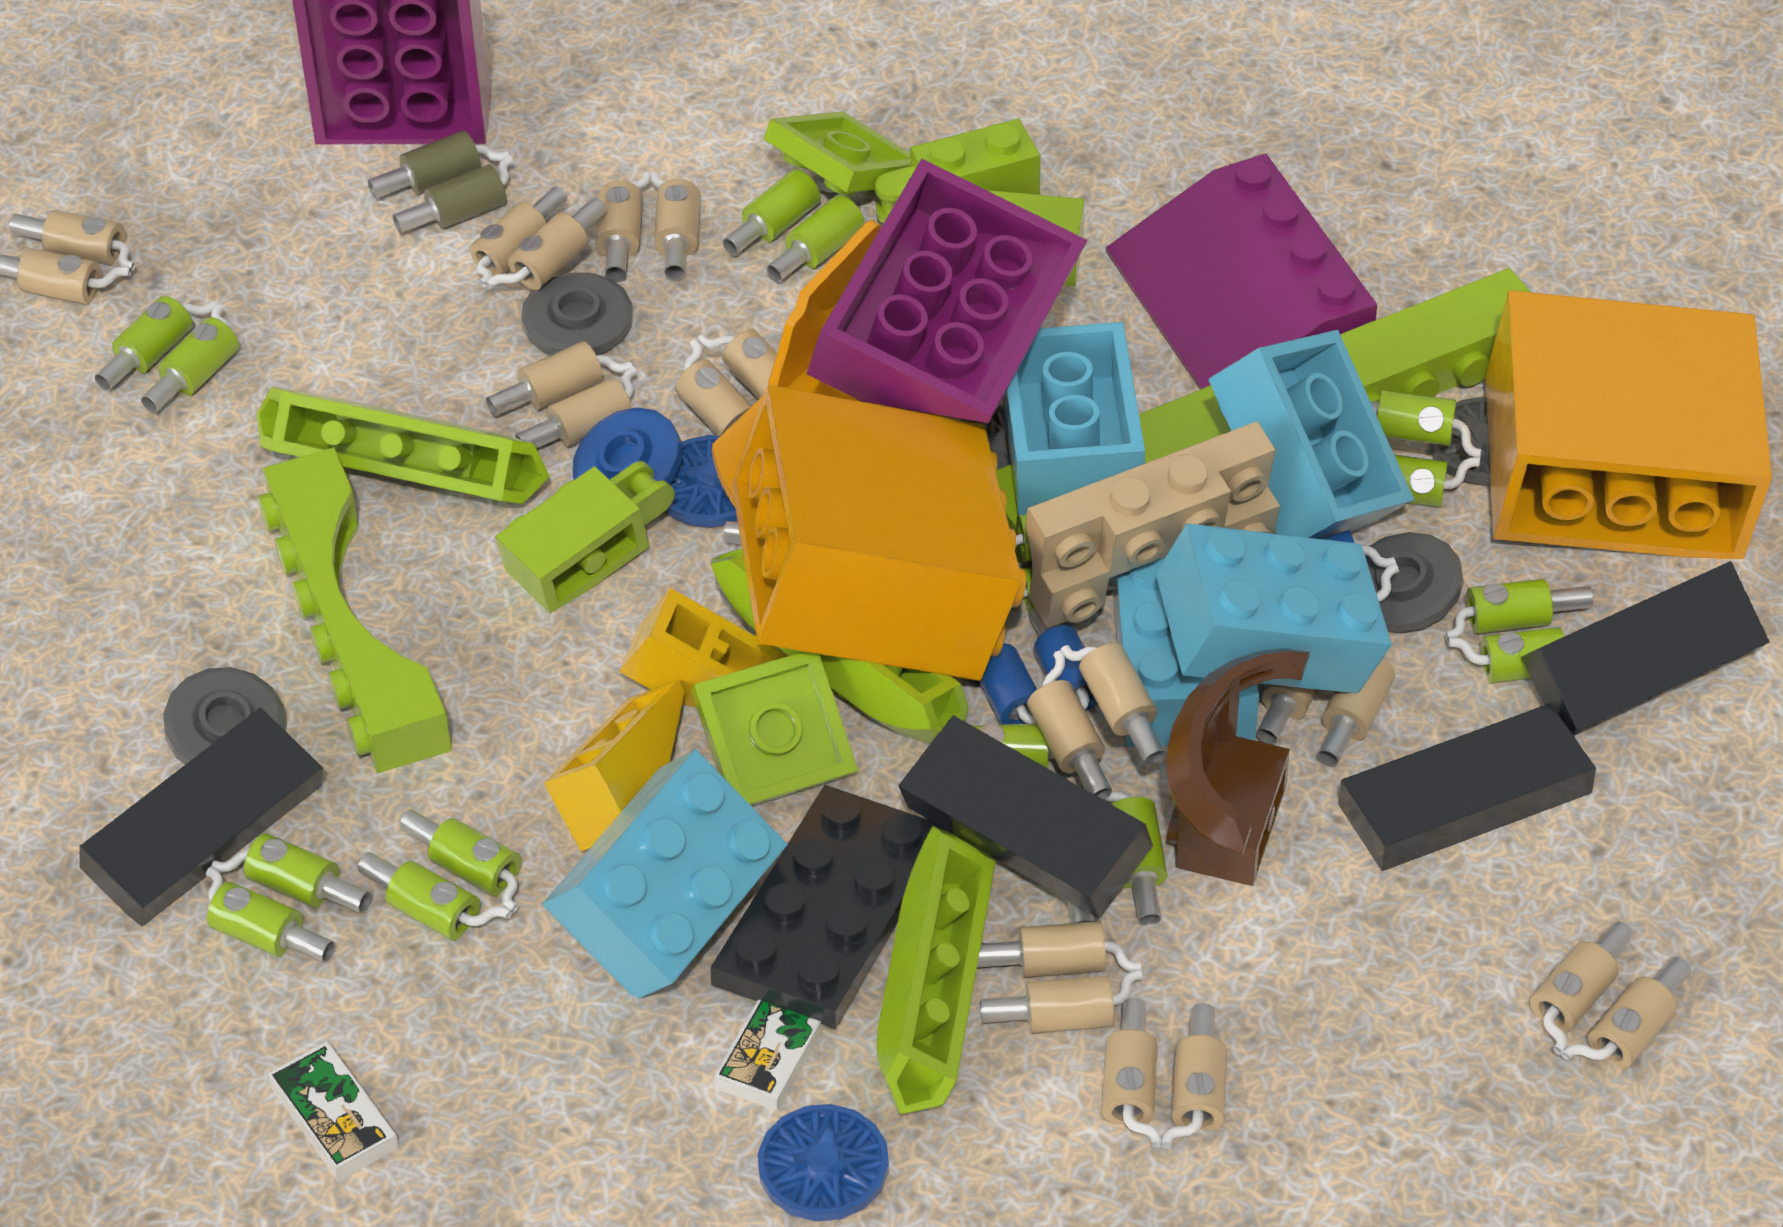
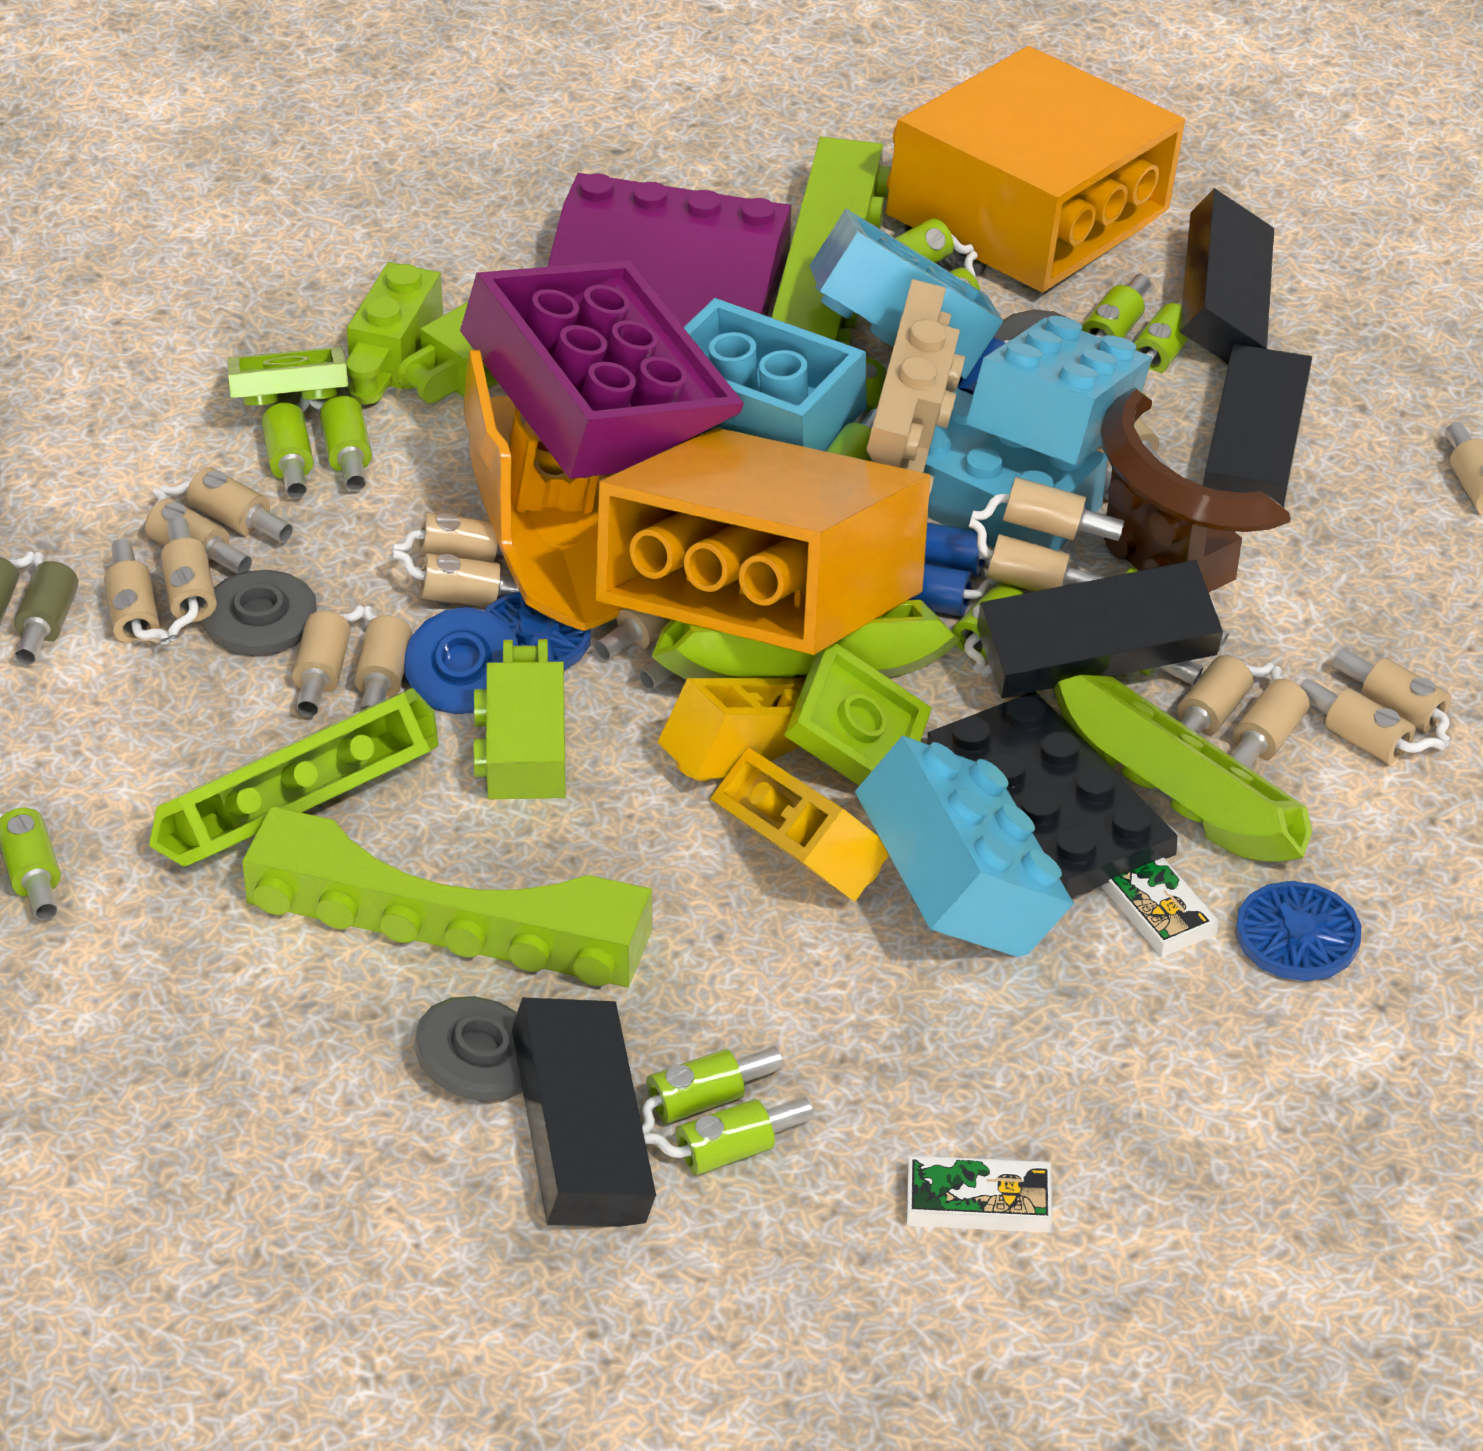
camera: 55 degrees left, 5 degrees down
lime piece [358,809,522,941] -> none

